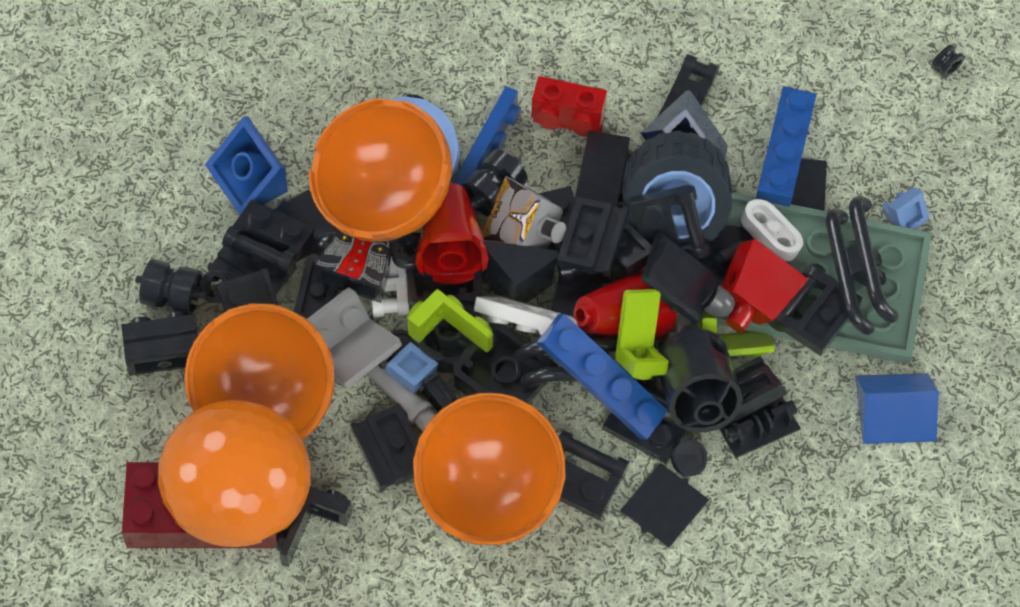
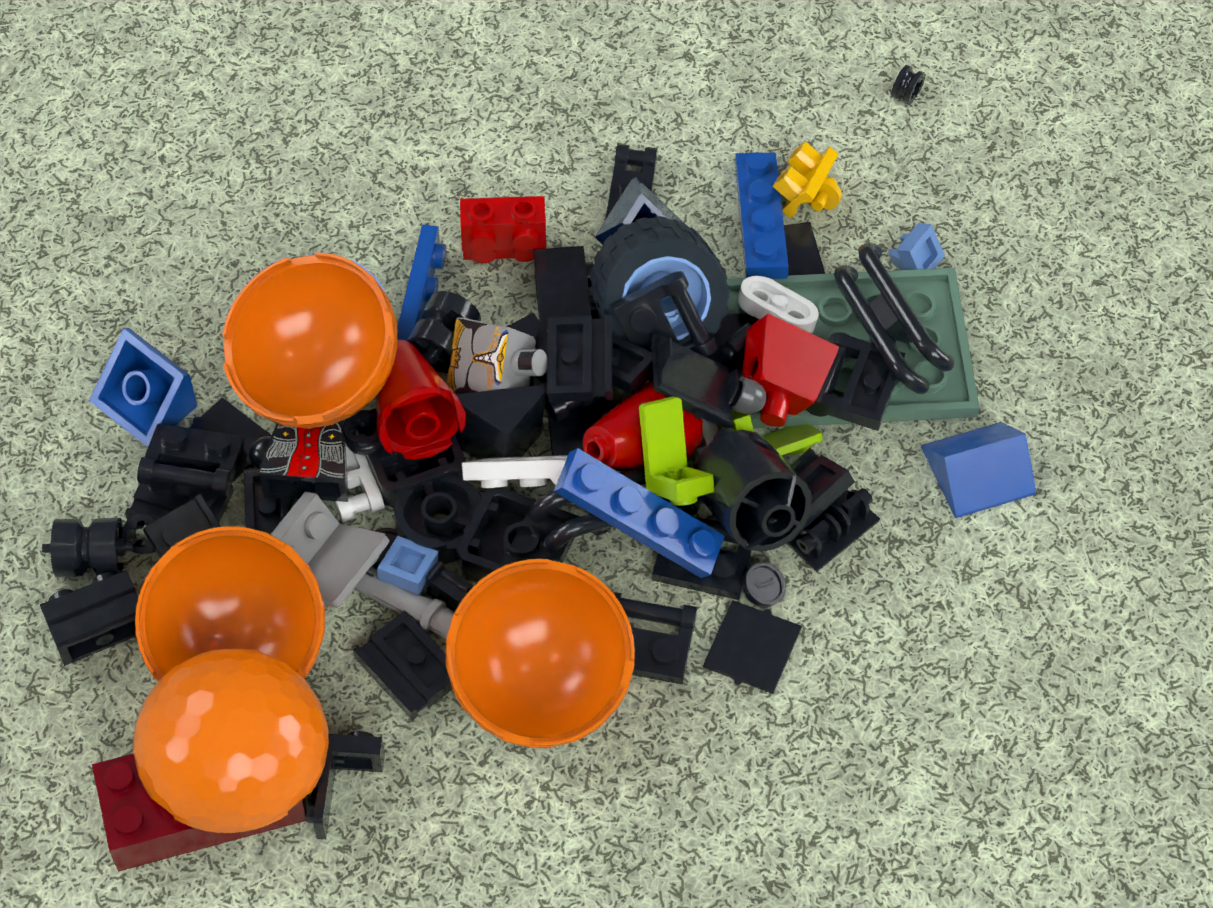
camera: 15 degrees left, 5 degrees down
lime bracket [407,289,493,352] -> none
none -> yellow hips [772,141,842,219]

